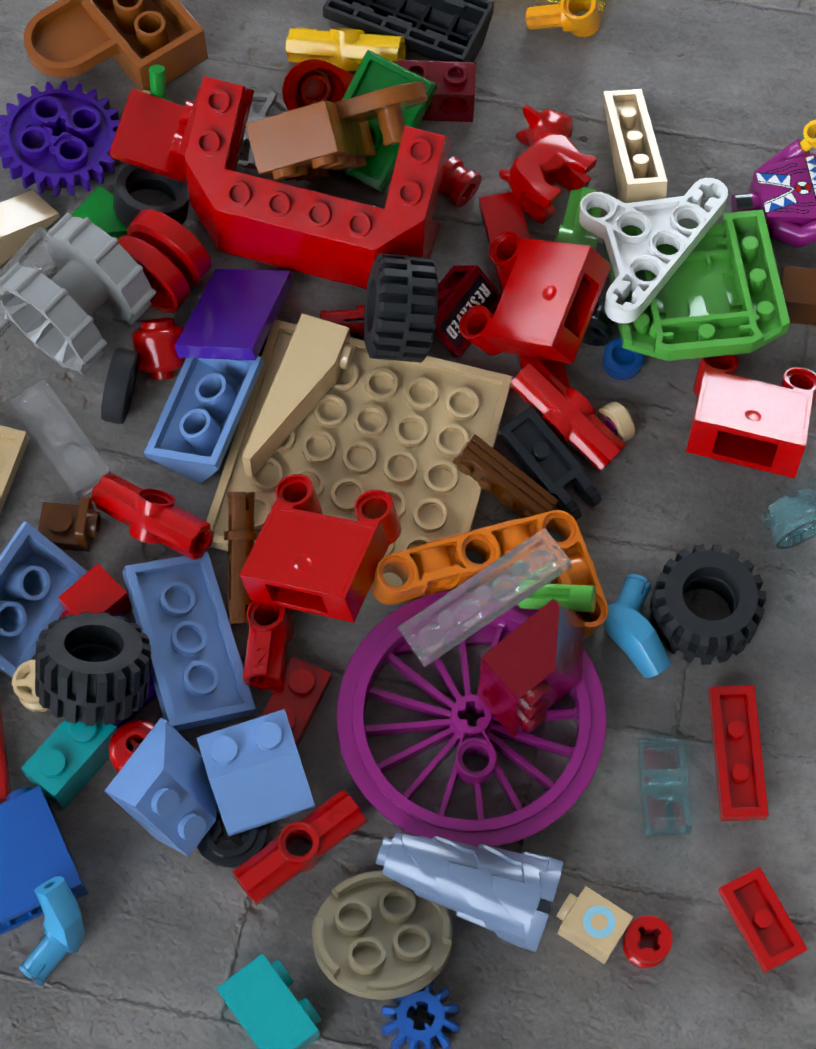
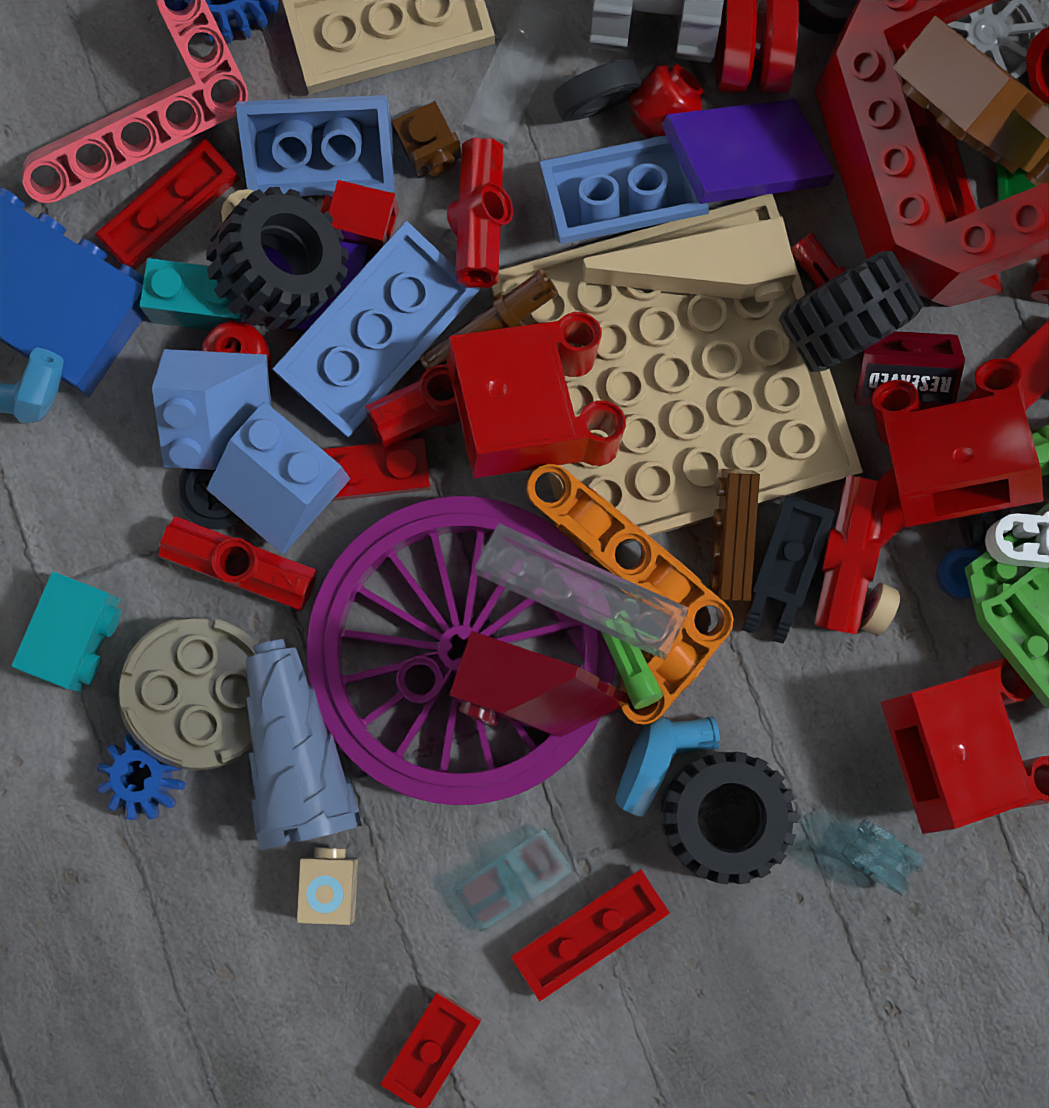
camera: 60 degrees right, 15 degrees up
red wheel [622,915,673,969] -> none

